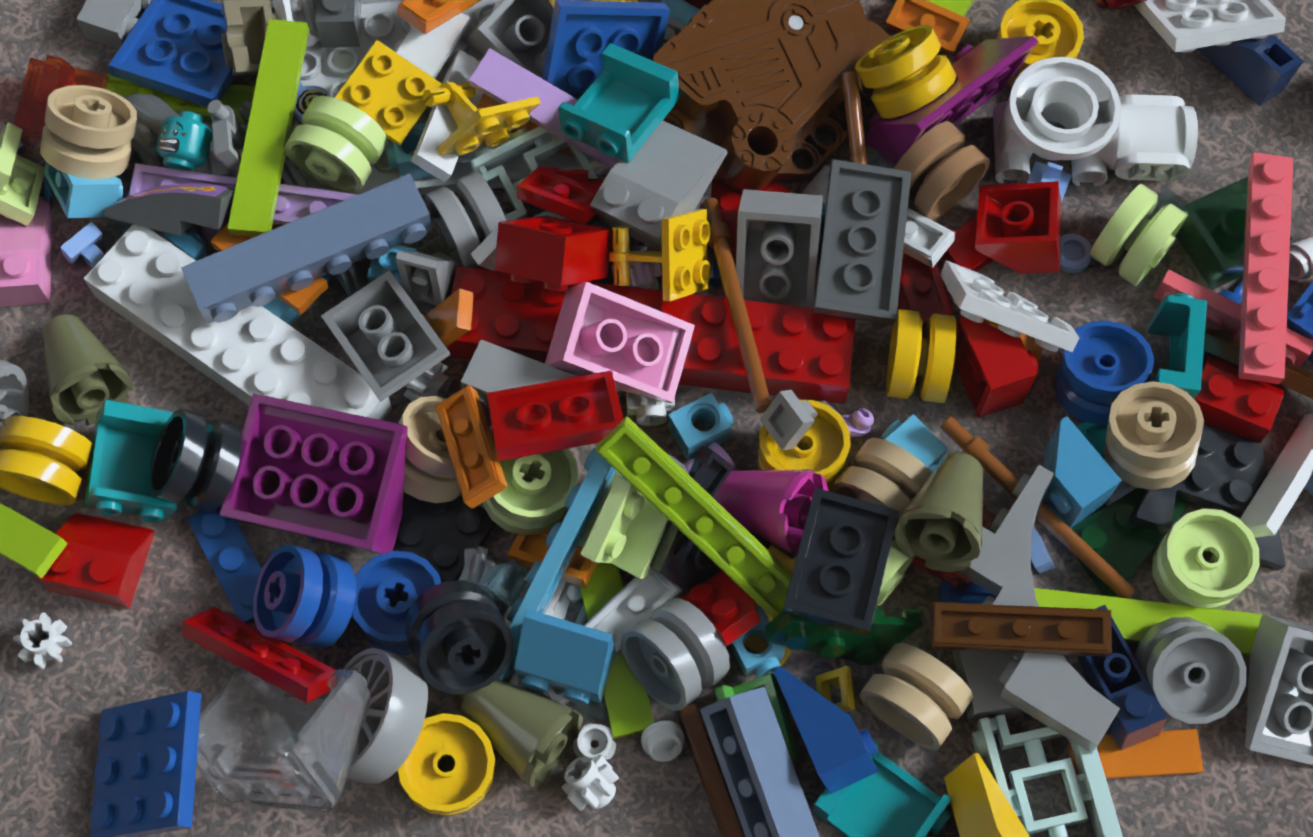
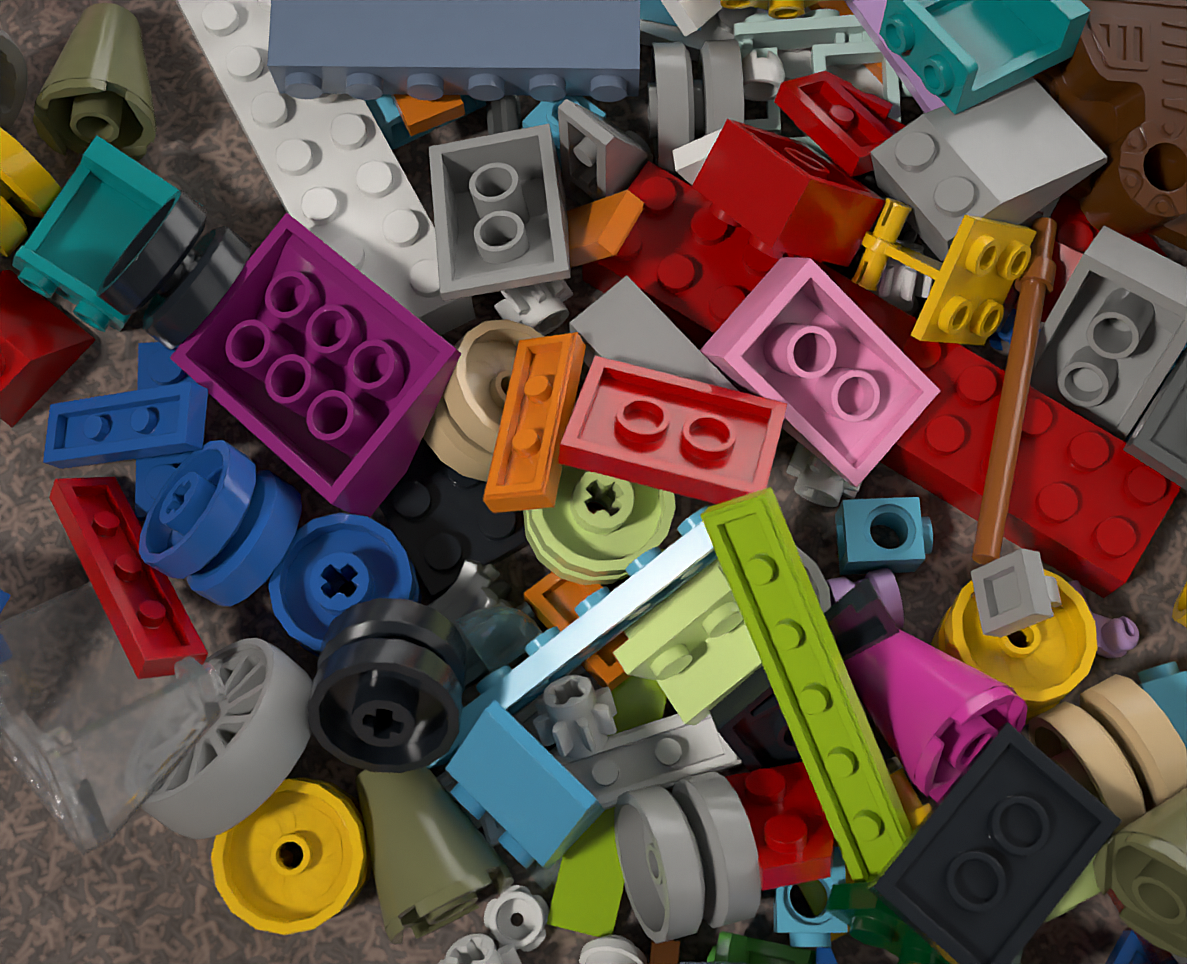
camera: 30 degrees right, 5 degrees up
none -> blue plate [43,381,208,469]
none -> white gear [533,675,617,759]
none -> white hinge [741,50,785,101]

